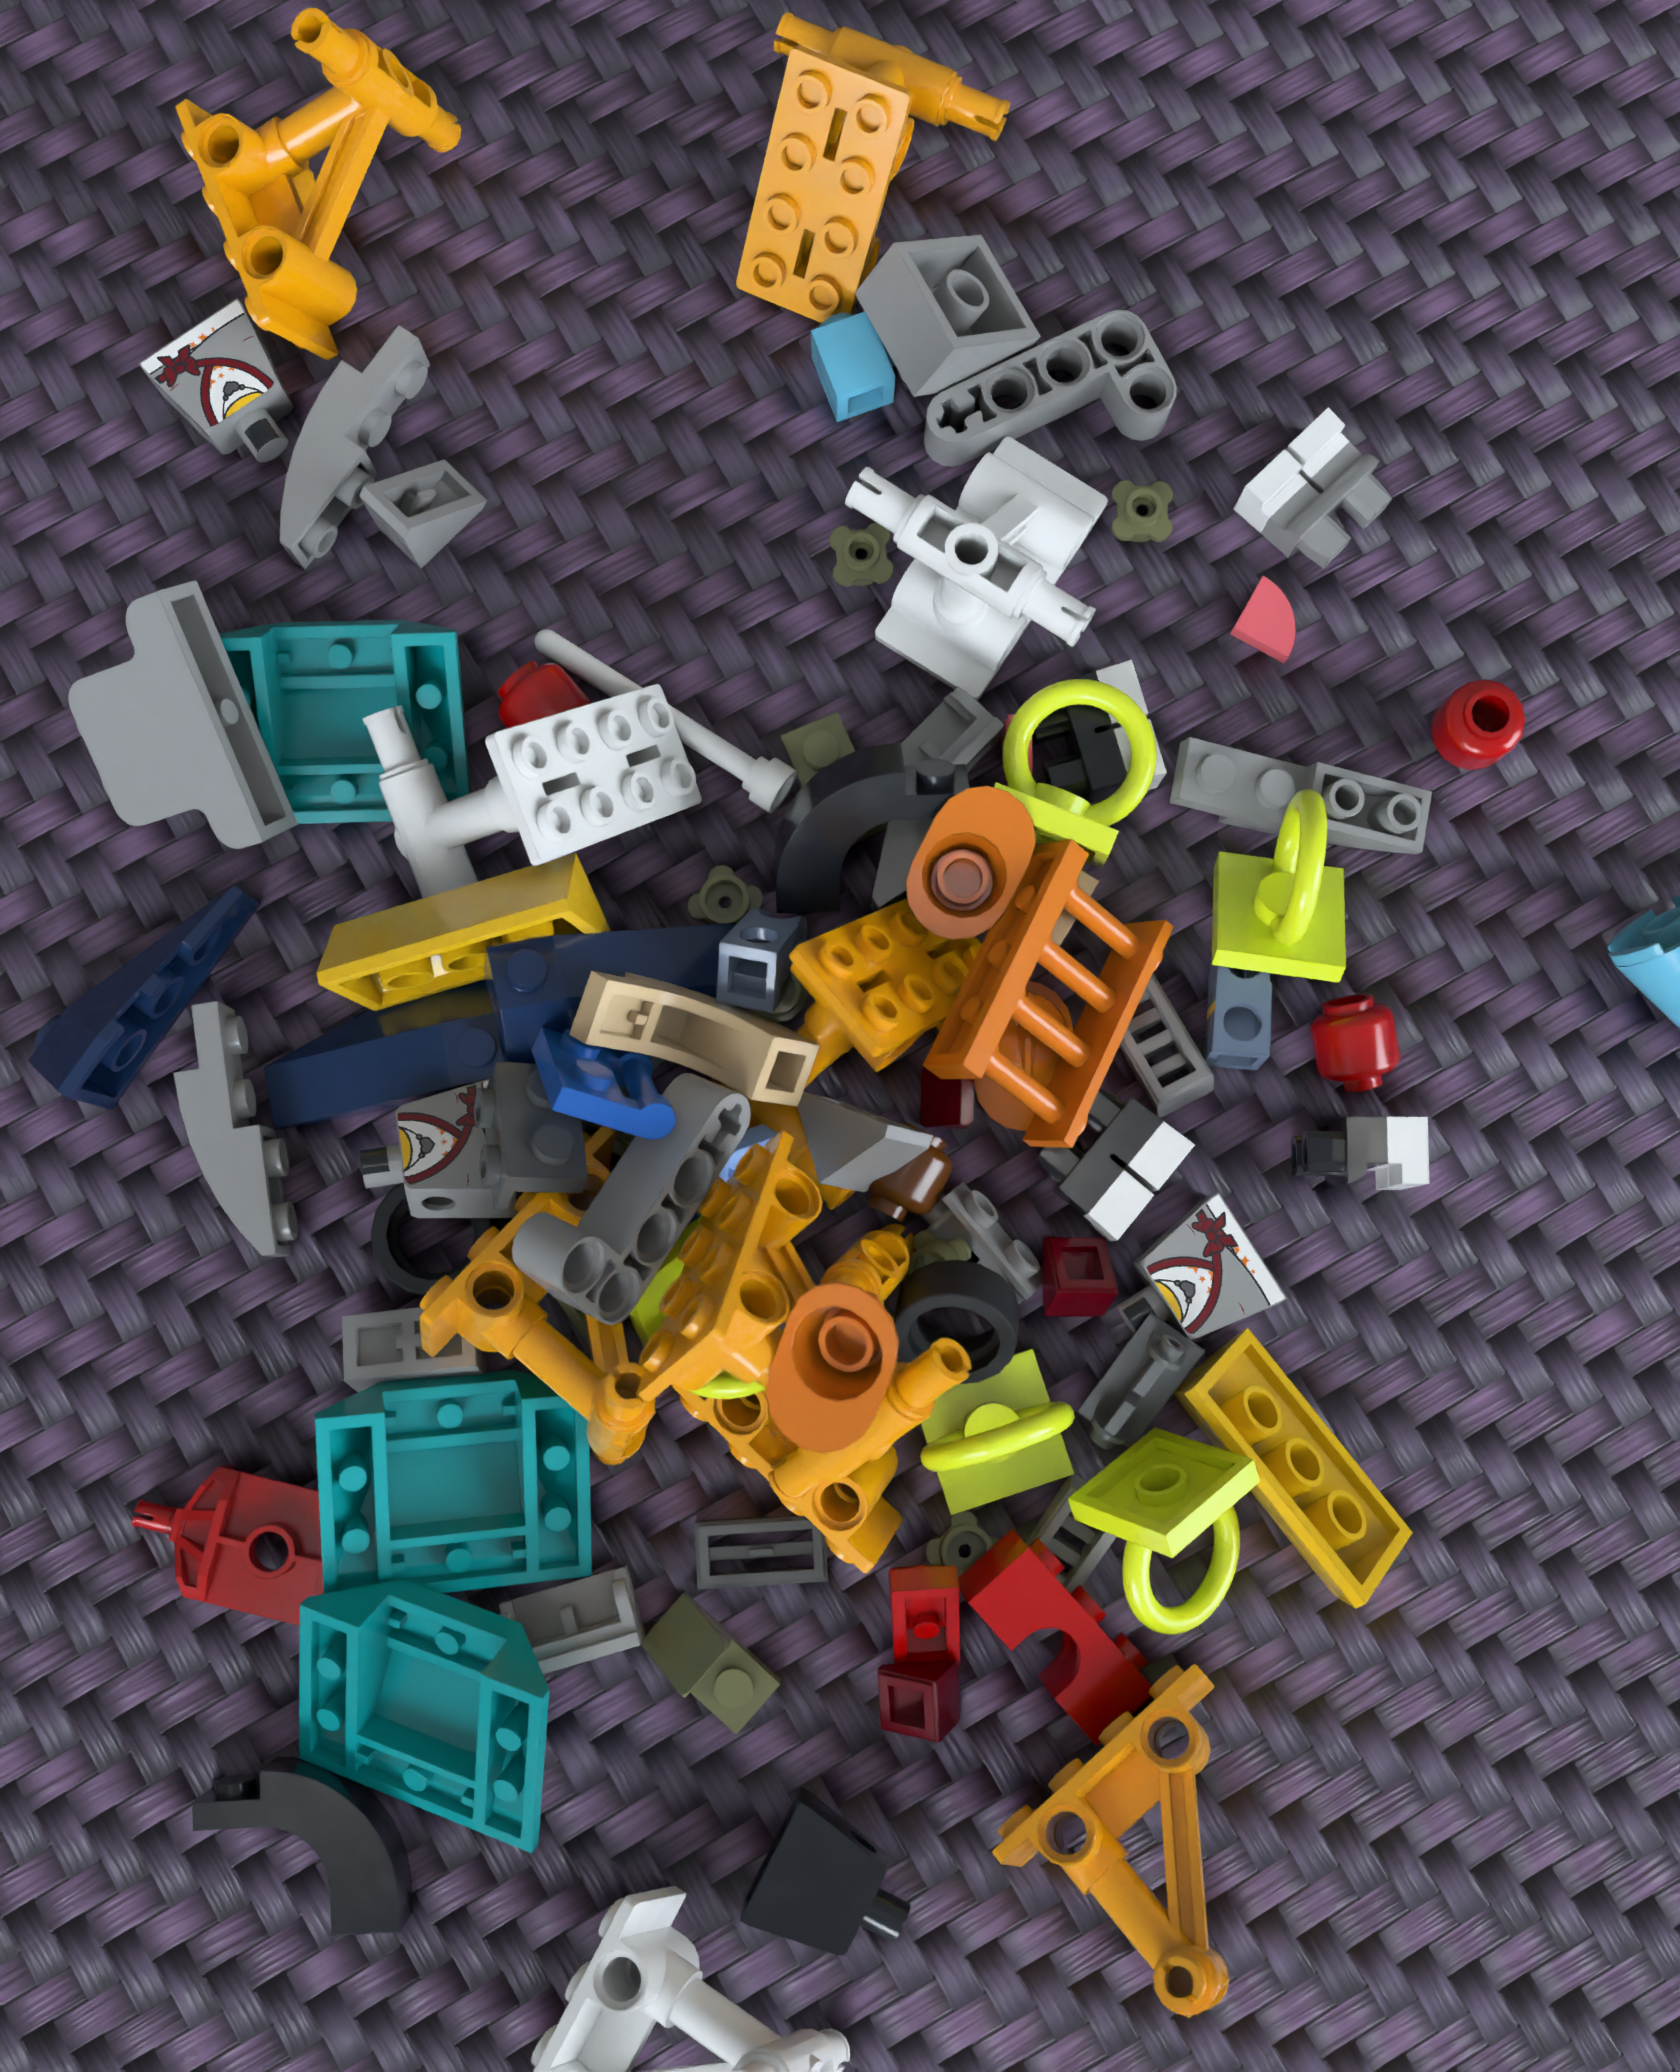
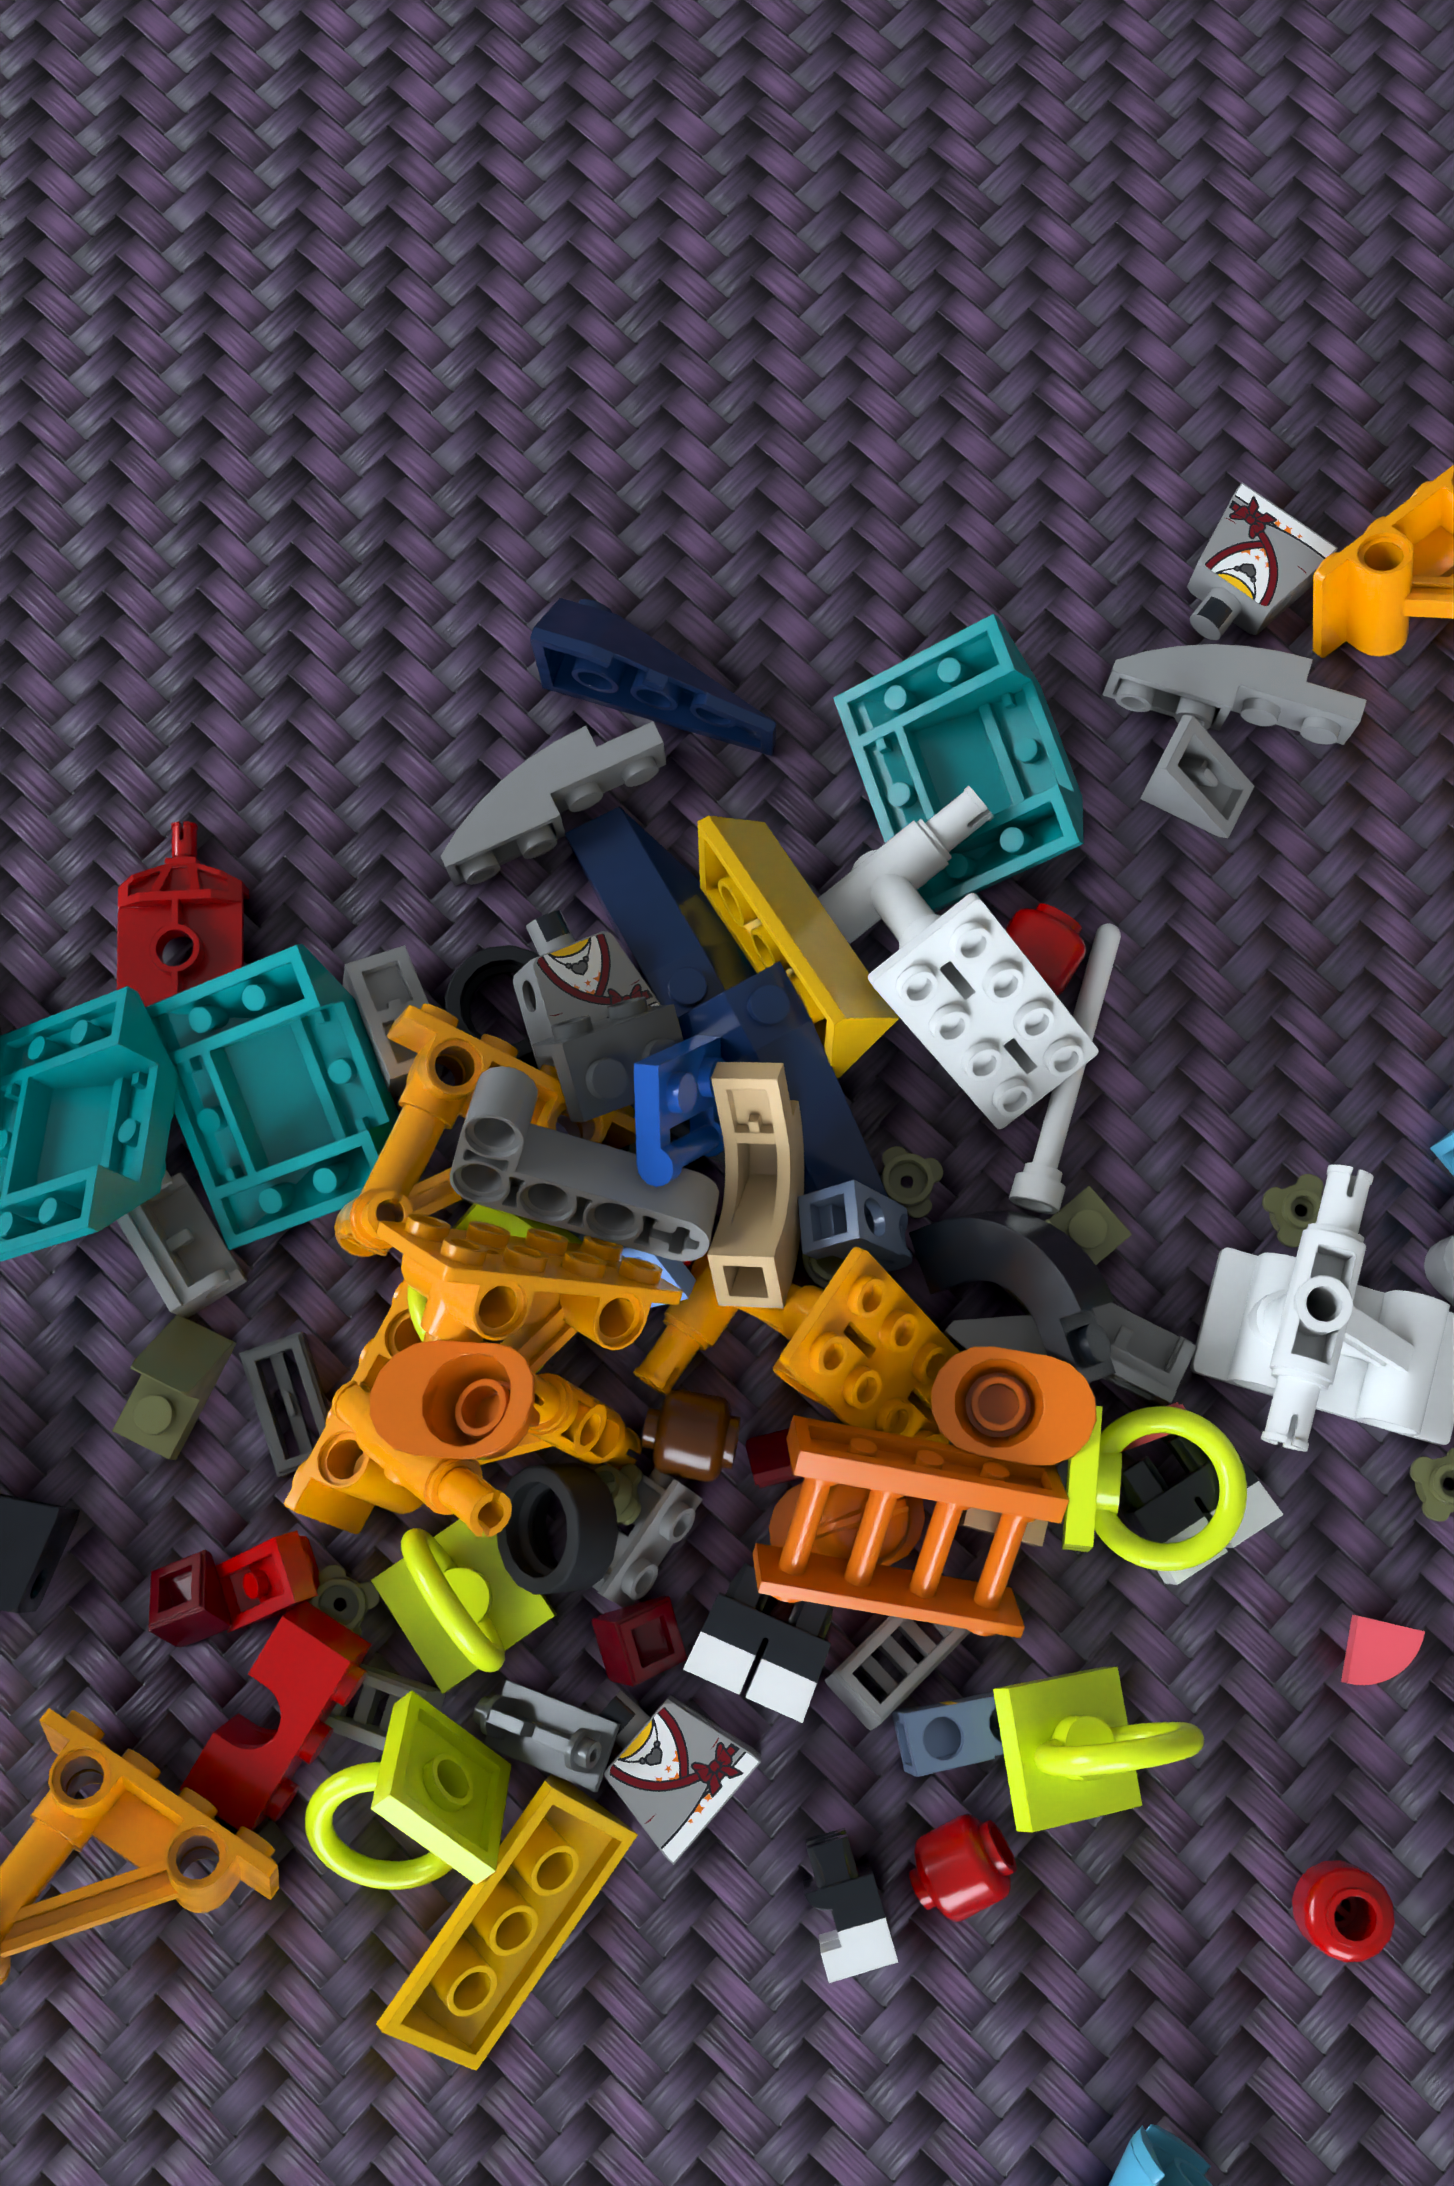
camera: 80 degrees right, 5 degrees down
light grey brick [68,580,298,849] -> none
light grey slope [797,1091,933,1192] -> none
light grey slope [1170,737,1432,854] -> none

